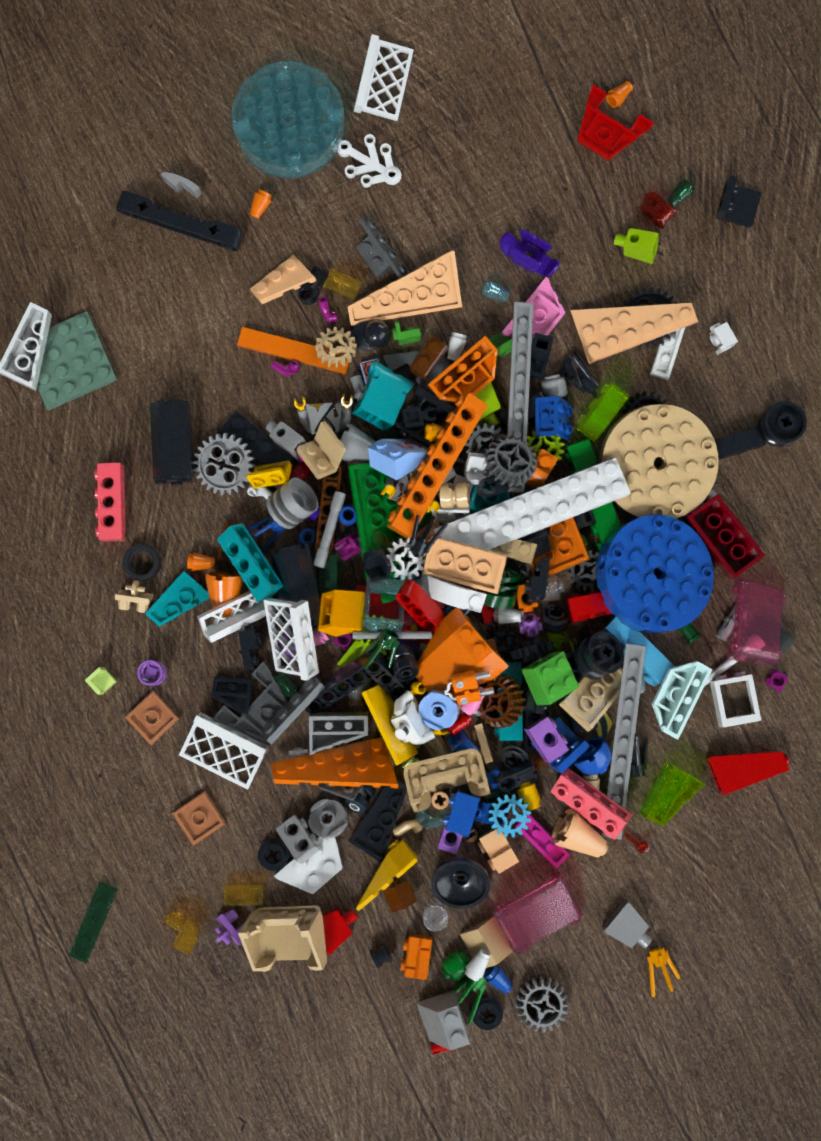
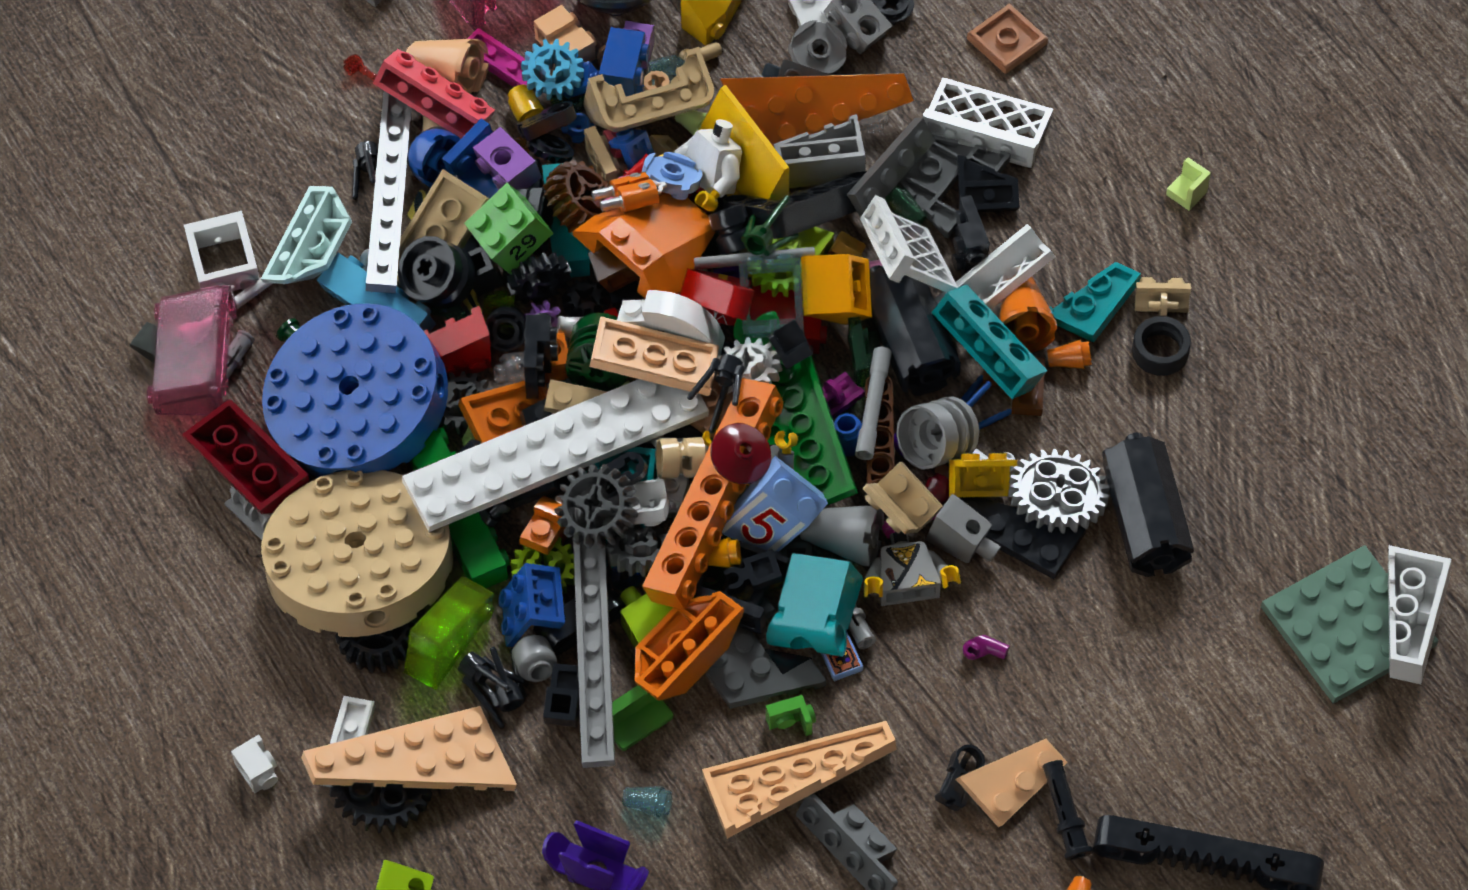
camera: 170 degrees right, 25 degrees down
coral brick [94,463,126,542] -> none
nougat tile [125,690,180,745] -> none
medium lavender wheel [137,660,167,686] -> none
orange tile [237,327,350,375] -> none
blue plate [298,528,317,547] -> none
tan gear [315,327,357,368] -> none
magenta arm [318,296,338,324] -> none
clear yellow hips [324,268,362,301] -> none
black wing [348,778,407,863] -> none
black cap [351,319,391,351] -> none
reddish brown brick [410,336,448,382] -> none
white cone [447,332,467,361] -> none
bright pink wing [502,277,565,342] -> none
clear neon green wedge [638,762,707,827] -> none
red slope [705,751,790,795] -> none
black beam [714,427,766,460] -> none
black wheel [758,401,807,448] -> none
magenta plate [765,669,788,692] -> none
none -> dark red dish [710,423,771,484]
none -> pearl gold bracket [827,231,866,257]
none -> black pin [1042,760,1093,861]

